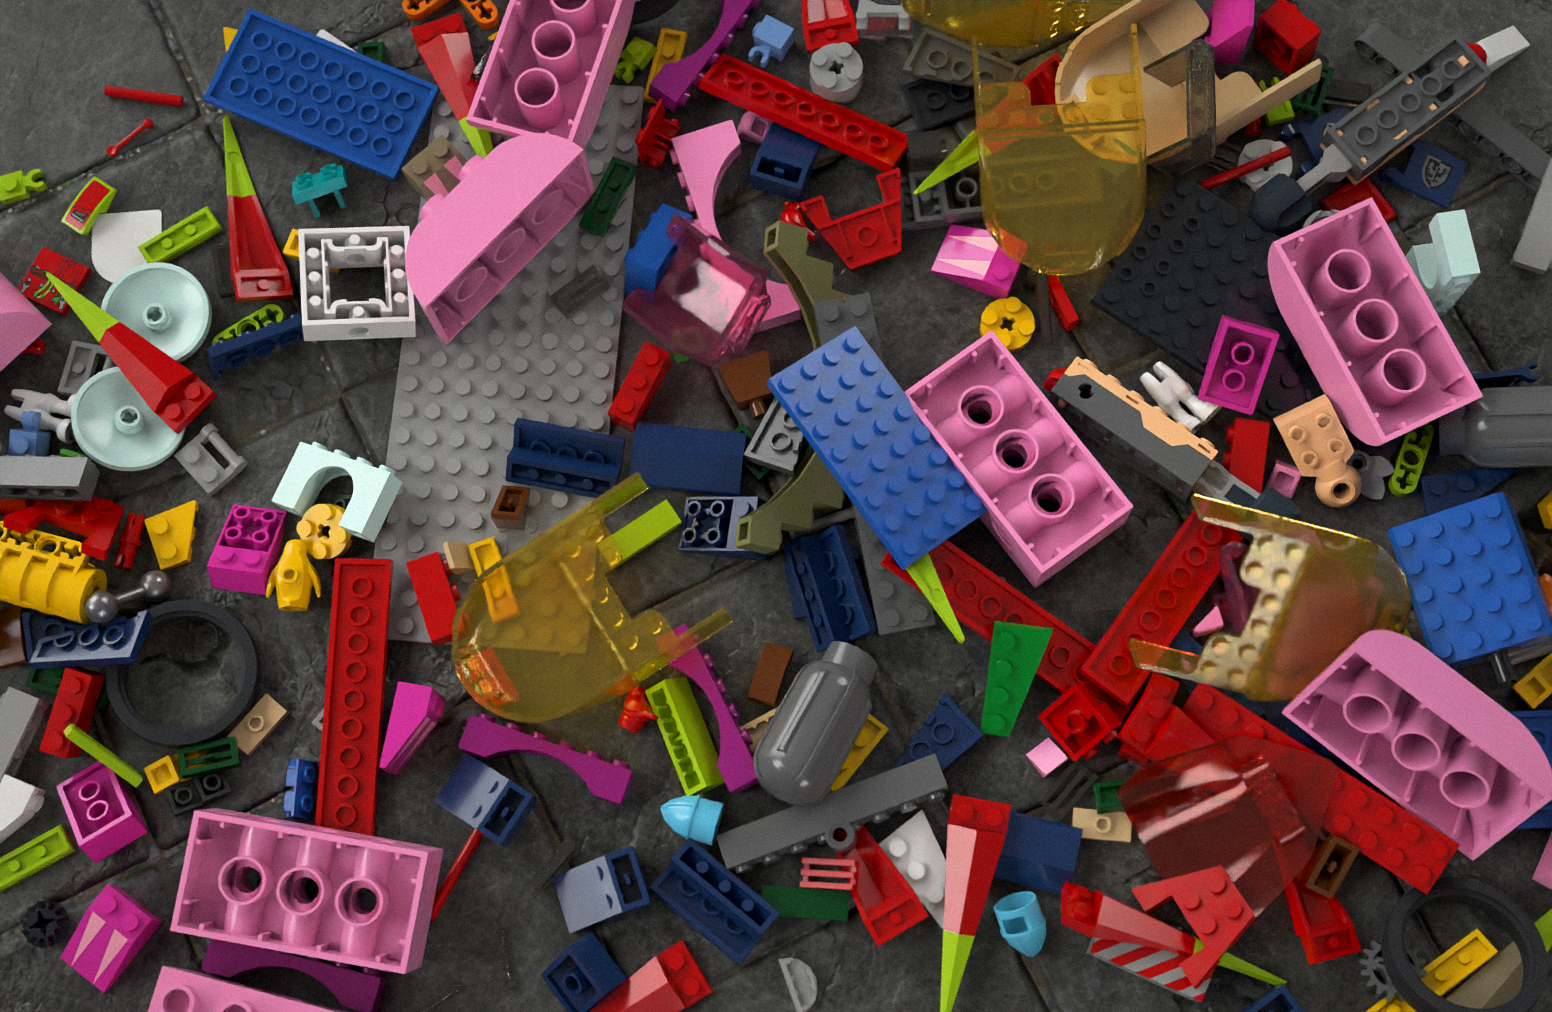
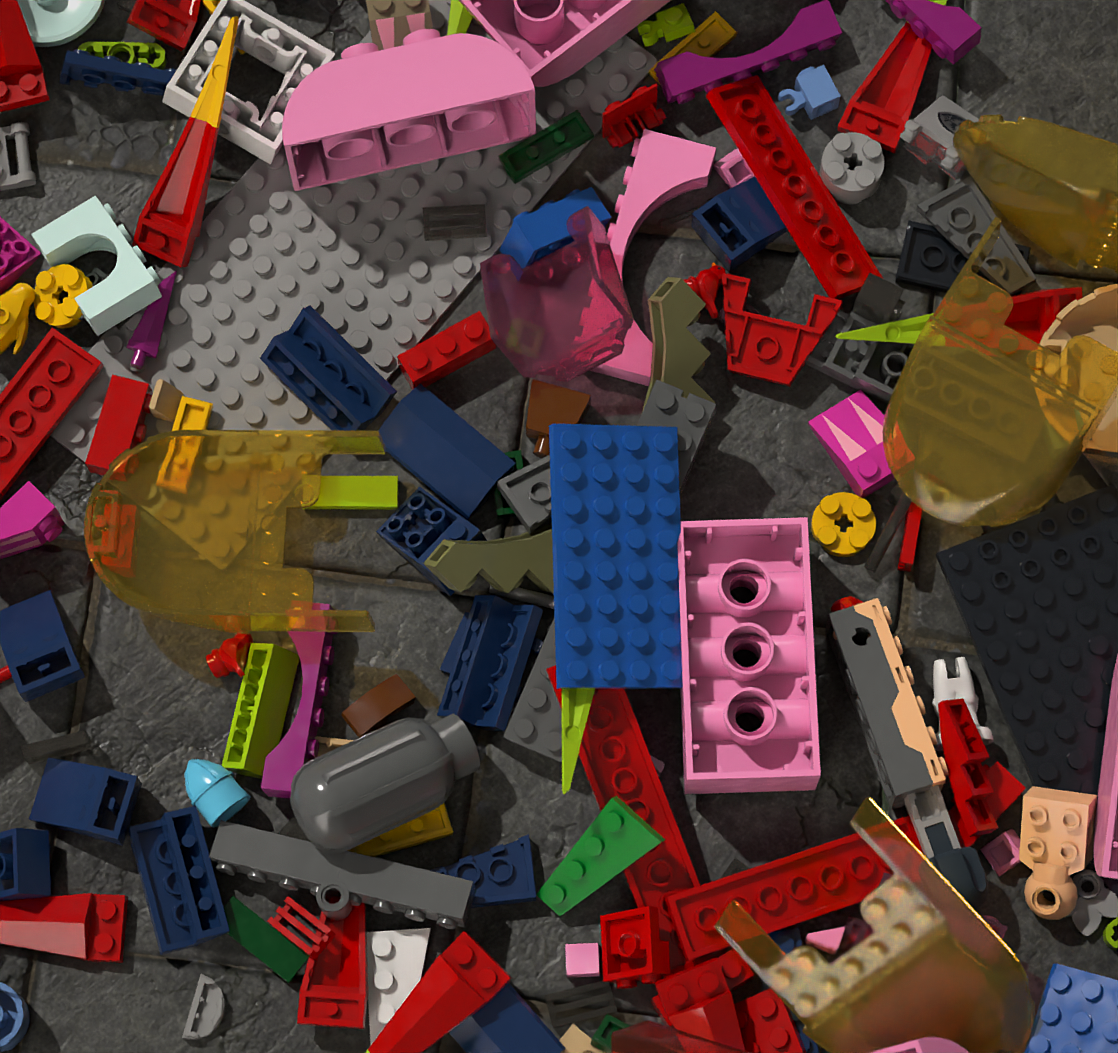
camera: 30 degrees right, 0 degrees up
magenta arch [458,713,635,807] -> none
reddish brown slope [491,485,530,530] -> none
dark pink slope [1198,315,1279,415] -> none
none -> magenta bar [126,271,177,369]
none -> red plate [132,16,239,268]
none -> red slope [938,698,998,837]

